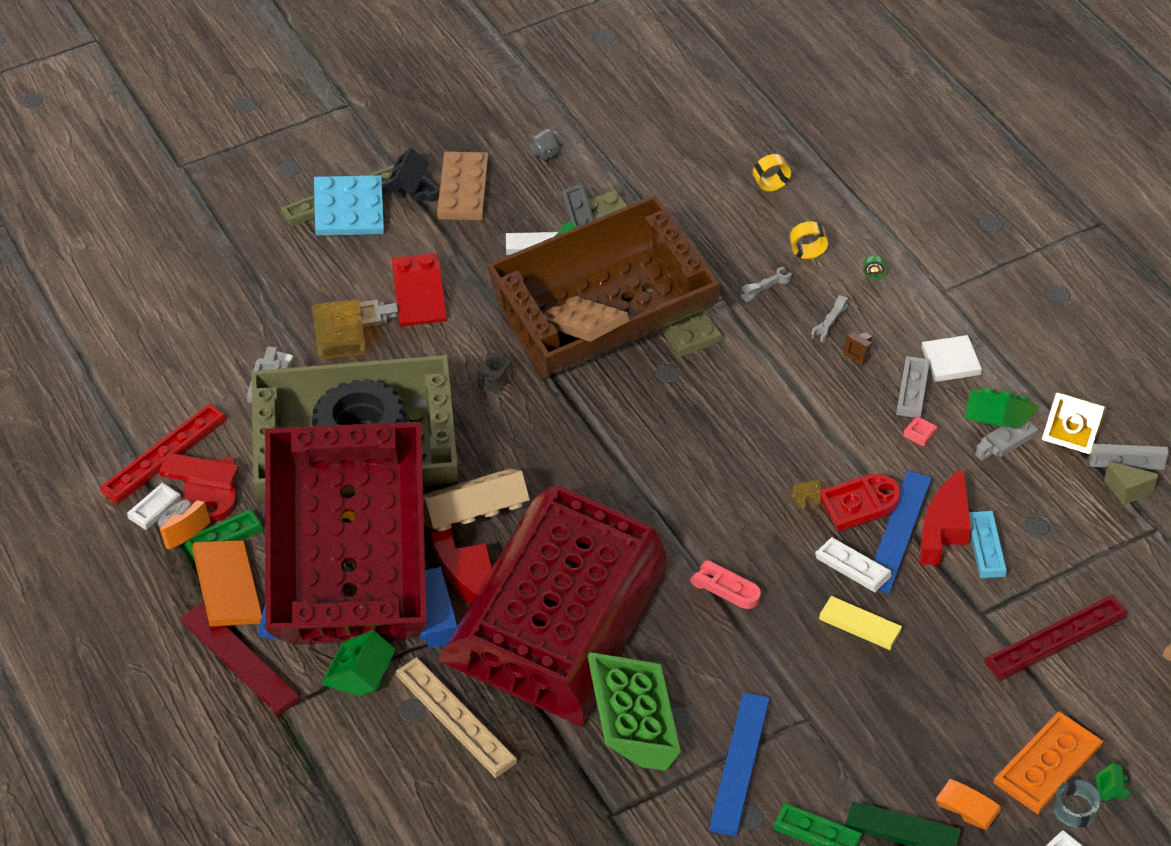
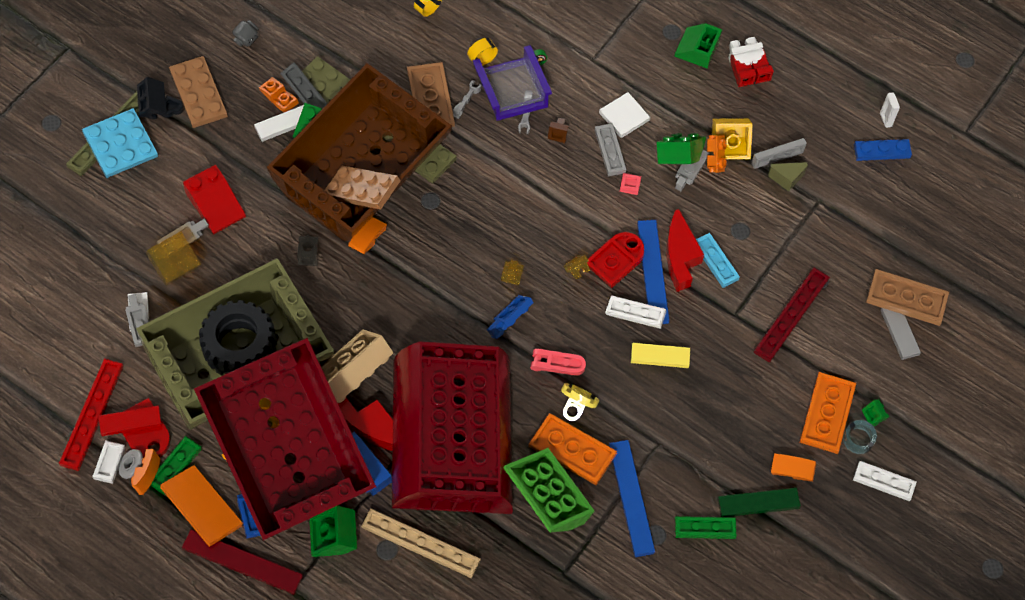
camera: 30 degrees left, 15 degrees up
none -> orange slope [259,77,299,113]
none -> orange slope [349,217,387,254]
none -> medium nougat plate [407,62,455,127]
none -> piece [472,45,552,121]
none -> blue hinge [487,295,534,339]
none -> clear yellow tile [501,260,524,285]
none -> orange tile [529,413,617,485]
none -> light yellow tile [561,383,599,421]
none -> green slope [674,23,722,69]
none -> orange hinge [707,135,727,173]
none -> hips [728,37,774,87]

